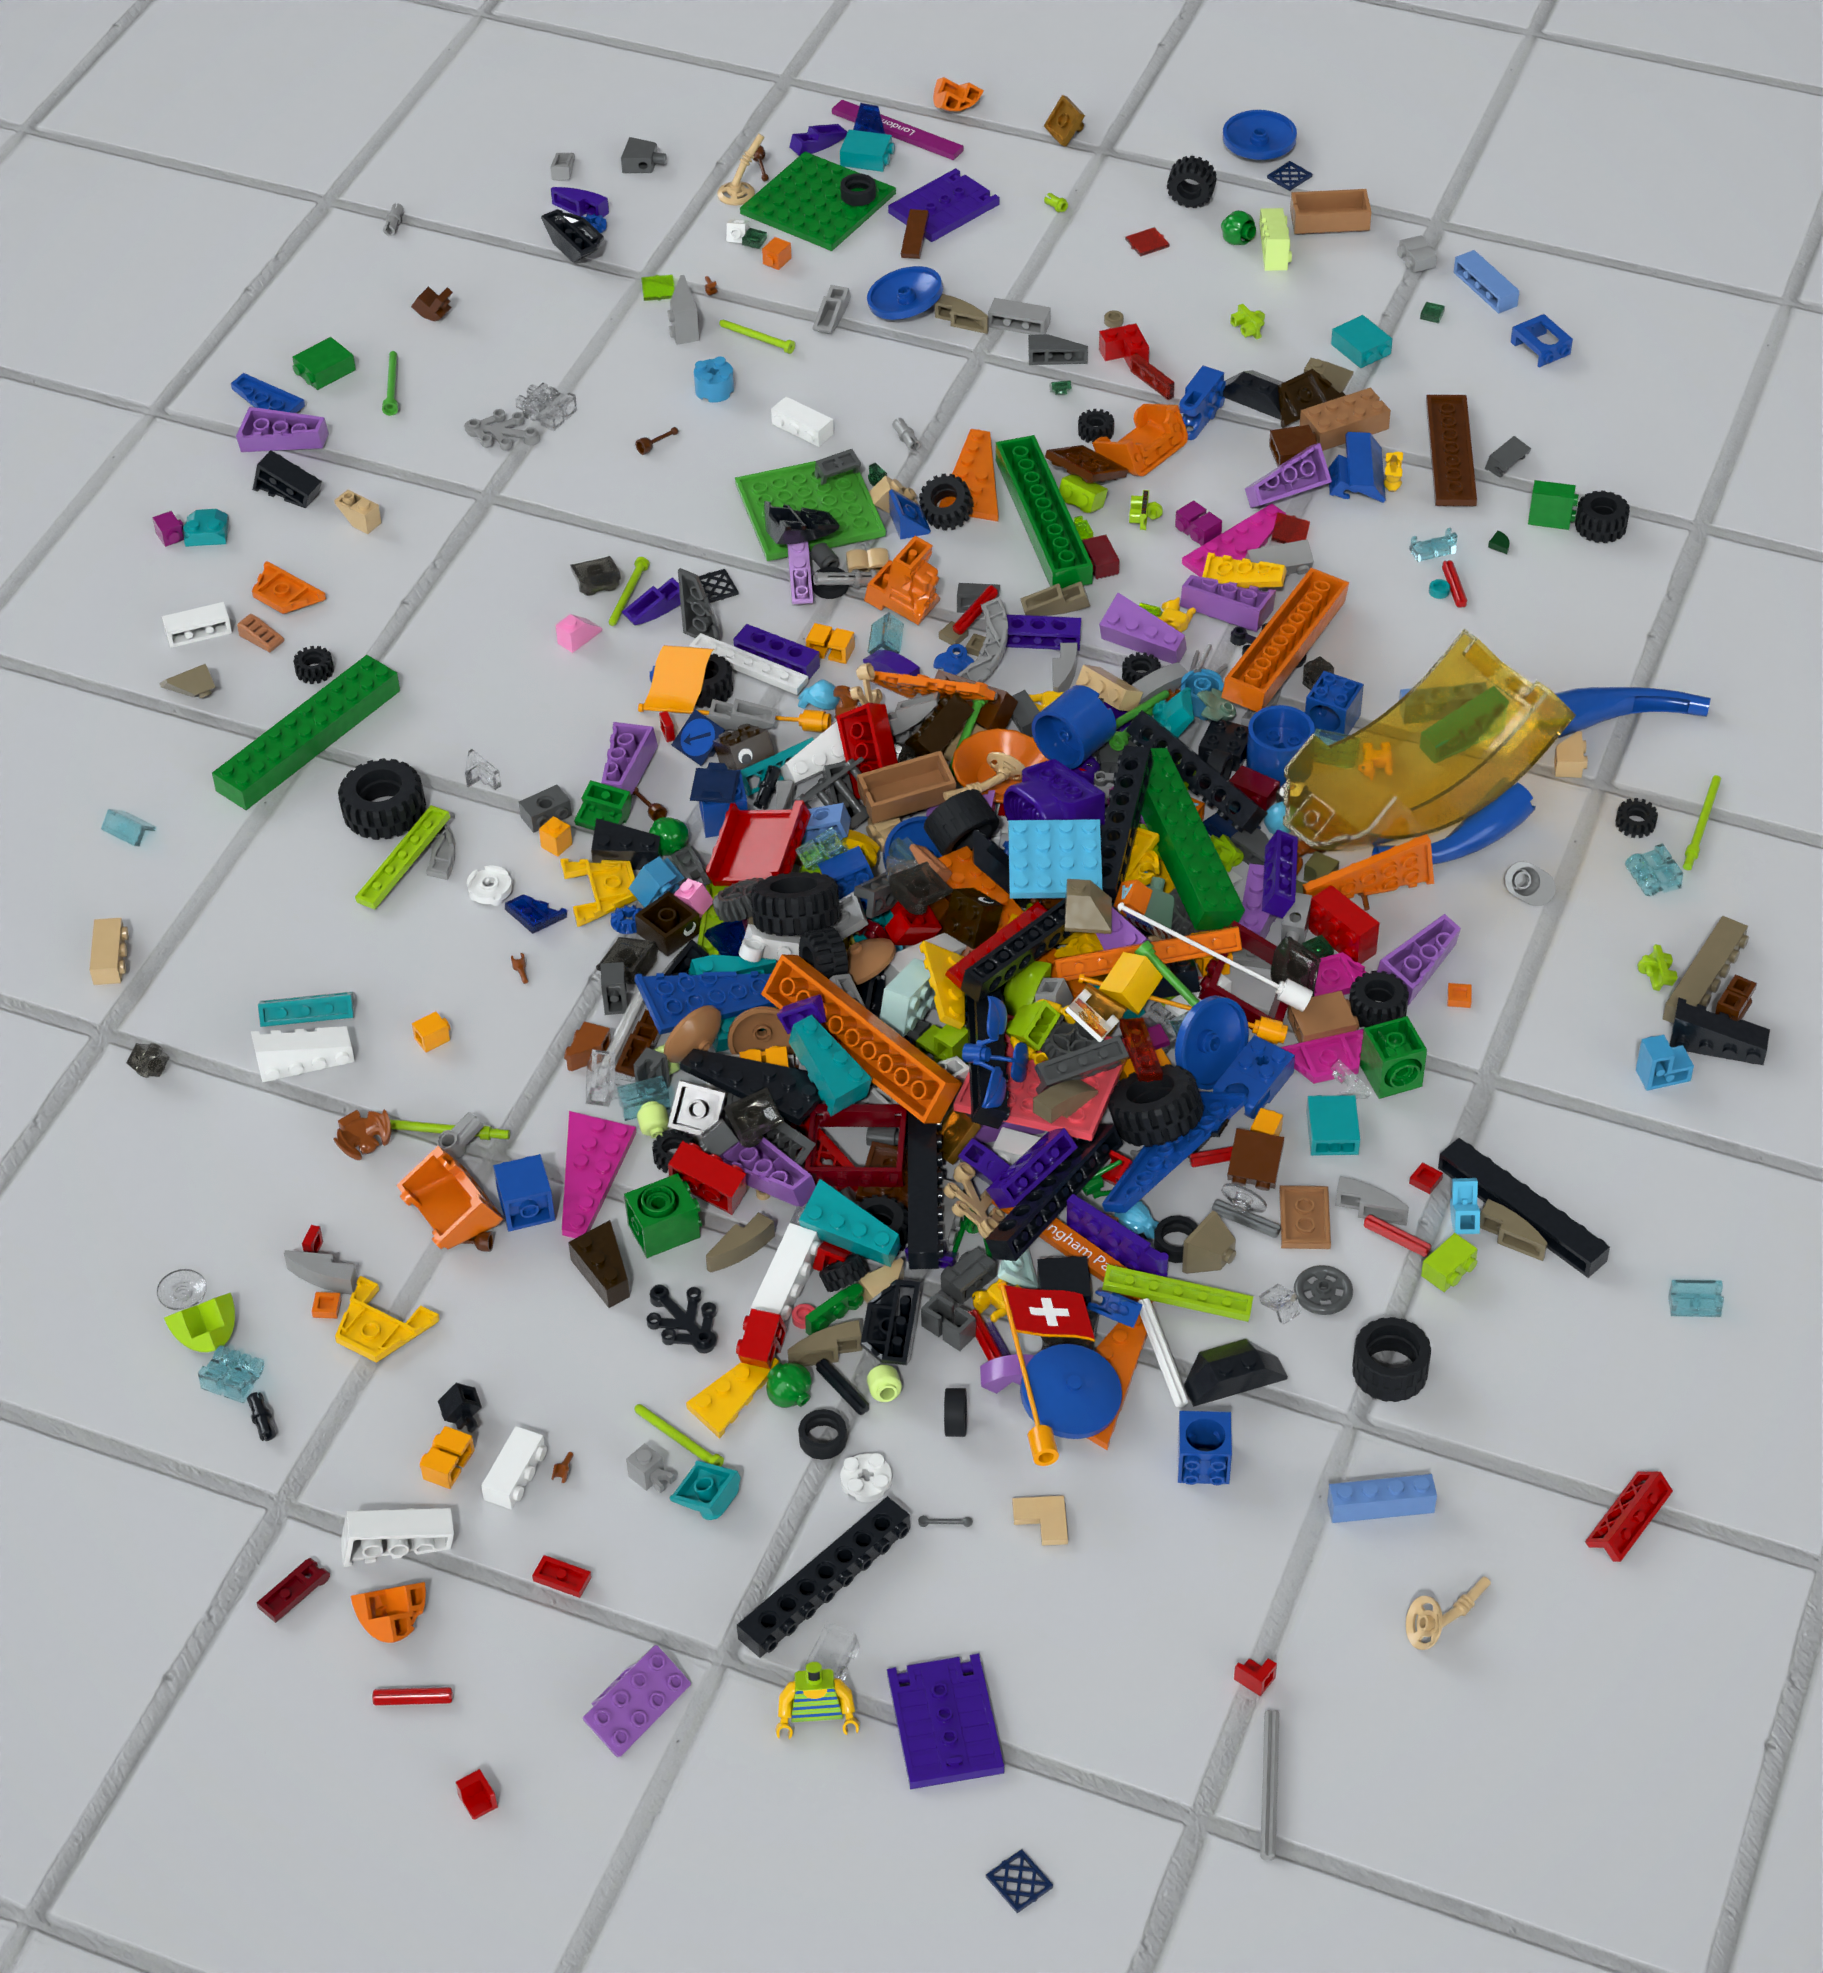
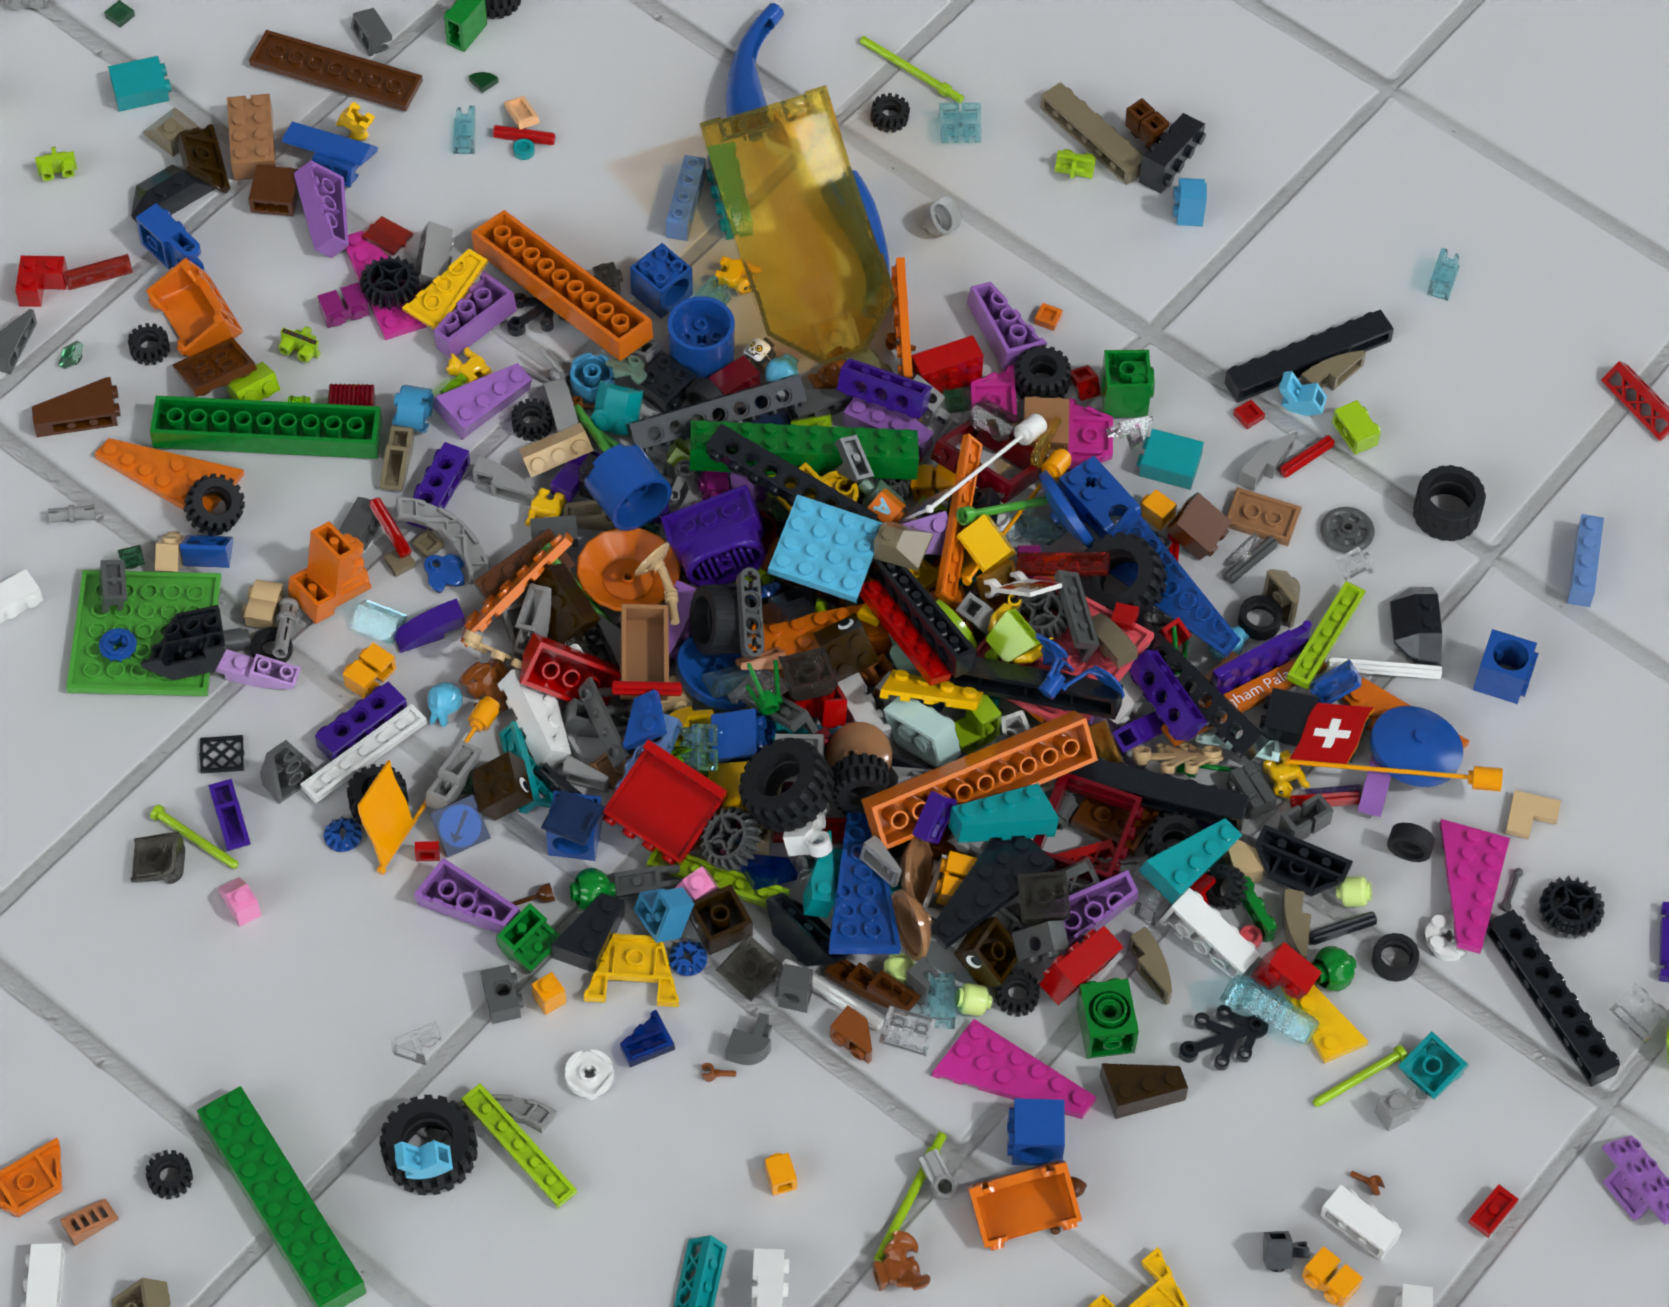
camera: 75 degrees left, 10 degrees up
none -> reddish brown slope [32,377,121,437]
none -> blue gear [99,628,137,662]
none -> black gear [360,254,420,310]
none -> dark azure brick [392,384,434,433]
none -> medium azure brick [394,1140,453,1179]
none -> light nougat tile [504,96,540,130]
none -> red axle [612,681,682,696]
none -> blue wing [623,689,667,751]
none -> dark grey brick [726,1013,772,1065]
none -> dark grey beam [736,567,764,659]
none -> green plant [745,660,783,715]
none -> dark grey slope [834,435,874,482]
none -> light grey slope [859,835,902,888]
none -> clear yellow piece [1030,416,1062,468]
none -> red tile [1111,602,1139,631]
none -> clear light blue beam [1220,975,1320,1045]
none -> dark pink wing [1439,819,1510,954]
none -> black gear [1539,876,1605,940]

